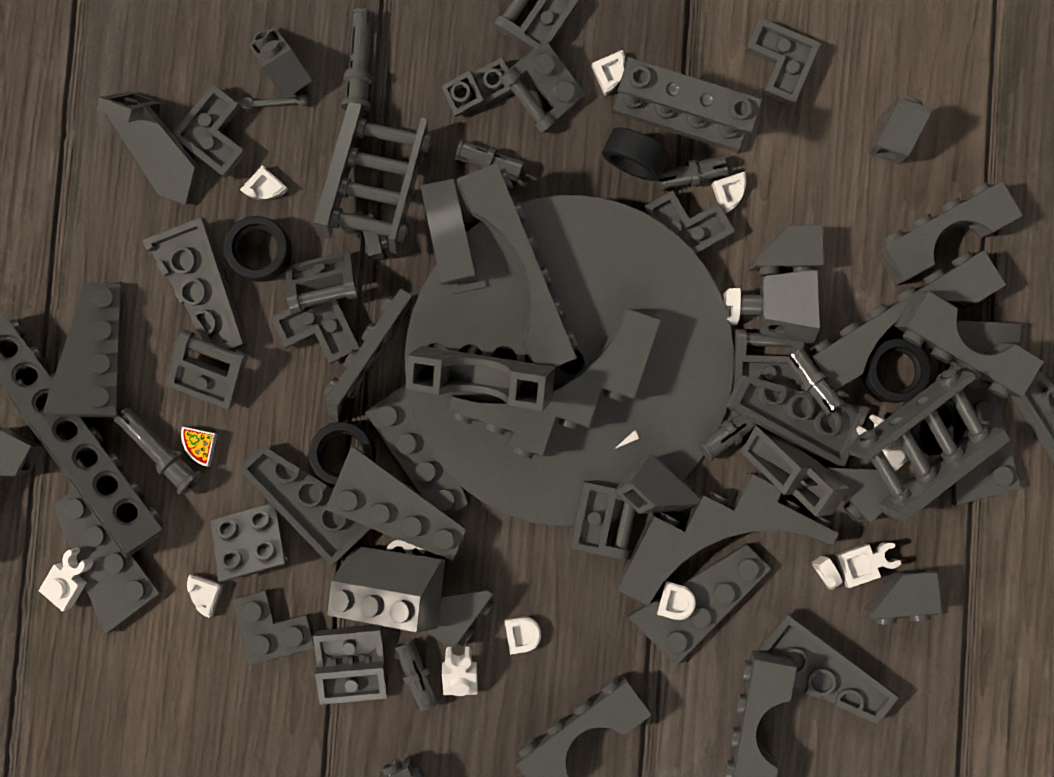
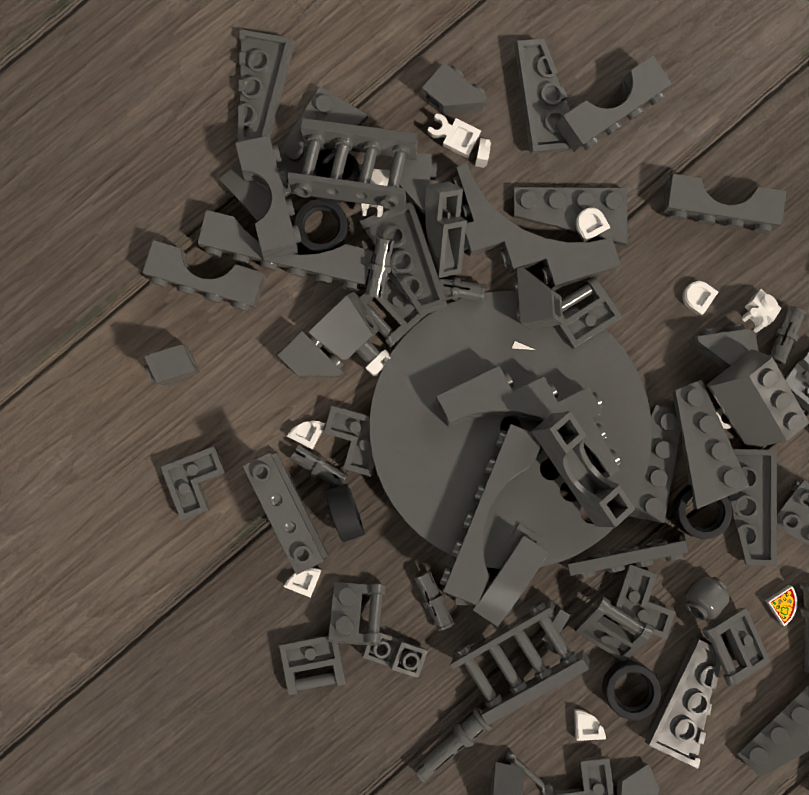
camera: 140 degrees left, 0 degrees up
none -> dark grey head [685,576,729,620]

